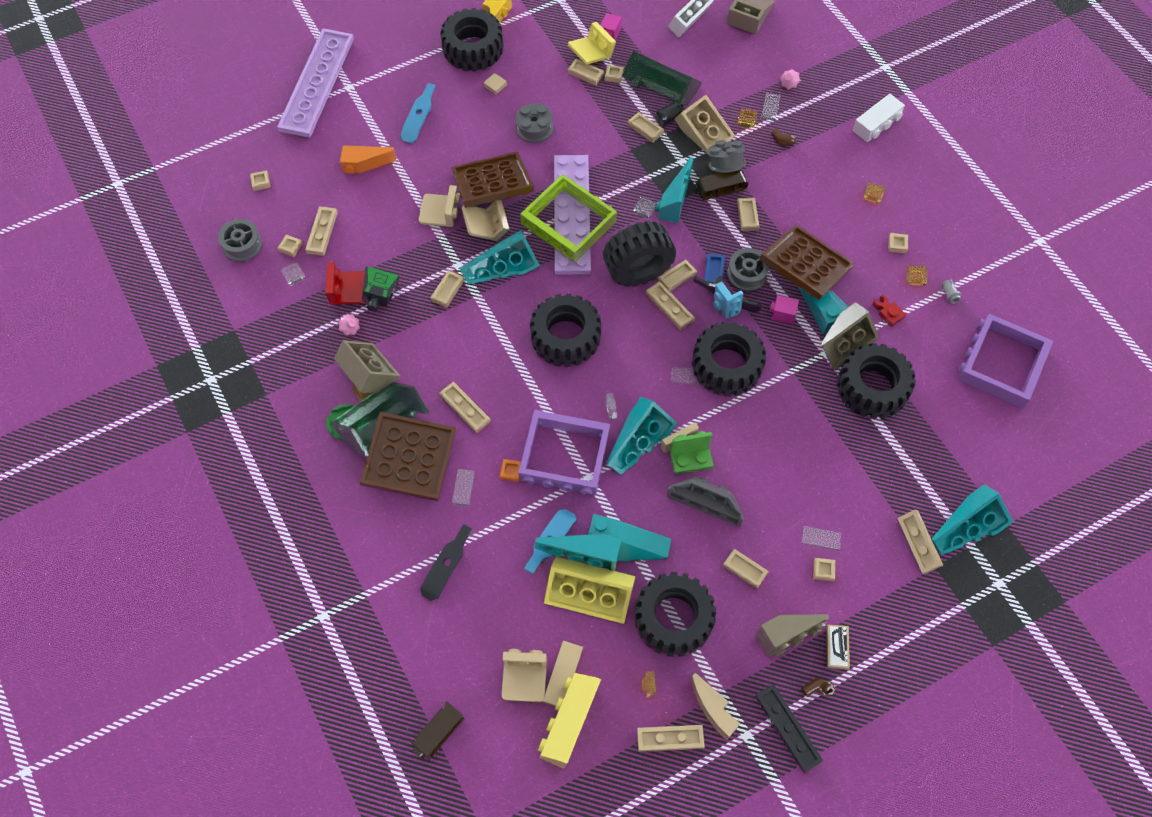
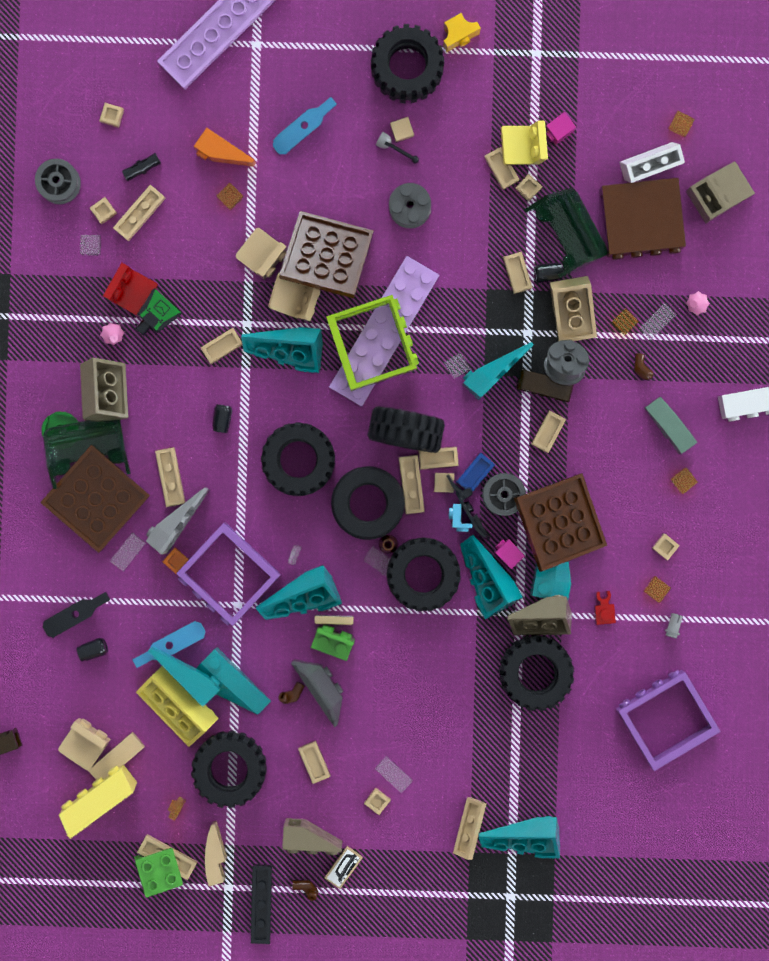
camera: 30 degrees right, 25 degrees up
none -> black piece [77,638,108,662]
none -> black pin [122,153,161,181]
none -> bright green bracket [134,848,183,898]
none -> light grey wedge [146,487,210,555]
none -> black piece [212,404,232,433]
none -> clear yellow tile [217,183,244,210]
none -> reddish brown arm [278,681,305,704]
none -> black tyre [331,466,405,540]
none -> hinge [375,132,419,163]
none -> reddish brown cone [379,535,398,554]
none -> tan tile [434,473,454,493]
none -> teal wedge [460,535,523,619]
none -> reddish brown panel [599,178,686,260]
none -> sand green slope [645,397,698,454]

